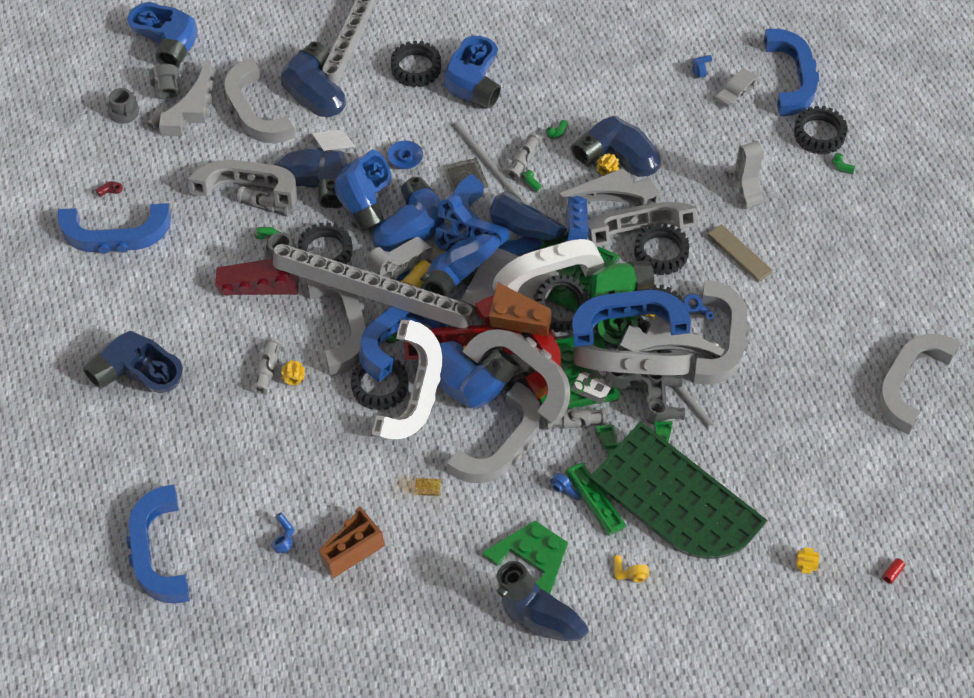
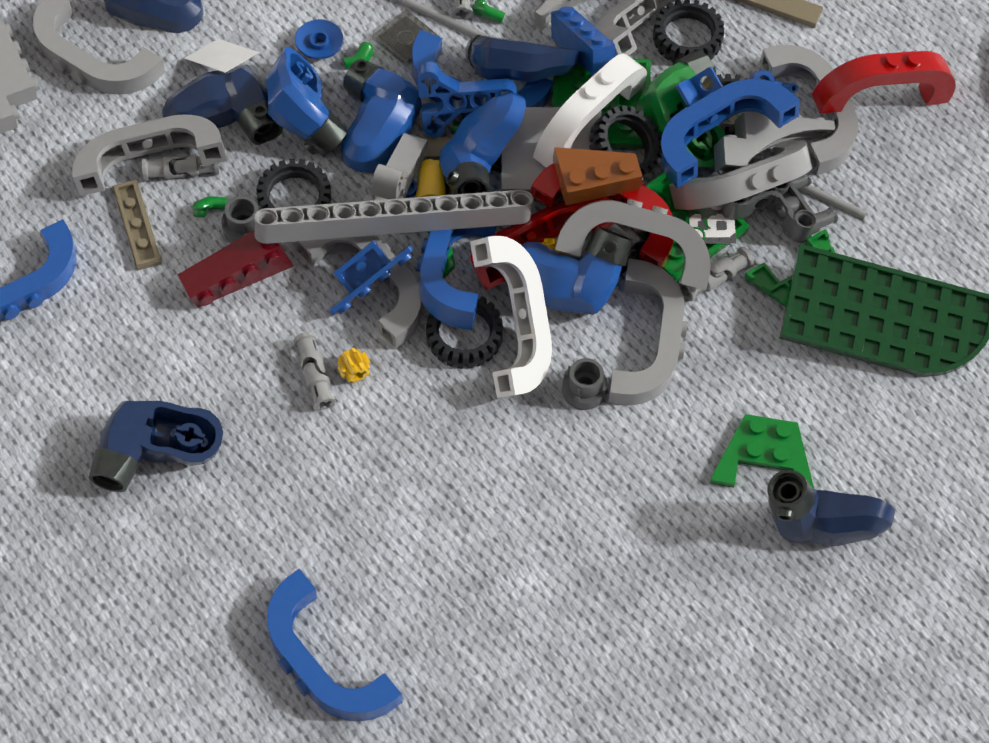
camera: 30 degrees left, 5 degrees up
blue plate [271,512,295,554] -> none
dark orange wedge [319,506,385,578] -> none
clear yellow piece [415,478,441,496] -> none
blue plate [550,473,581,500] -> none
green tile [565,462,626,536] -> none
yellow plate [613,555,649,583] -> none
none -> dark tan tile [112,179,162,271]
none -> blue bracket [329,240,413,315]
none -> green arm [343,42,373,70]
none -> dark grey piece [562,358,608,410]
none -> blue bracket [676,67,723,107]
none -> red arch [812,51,956,114]

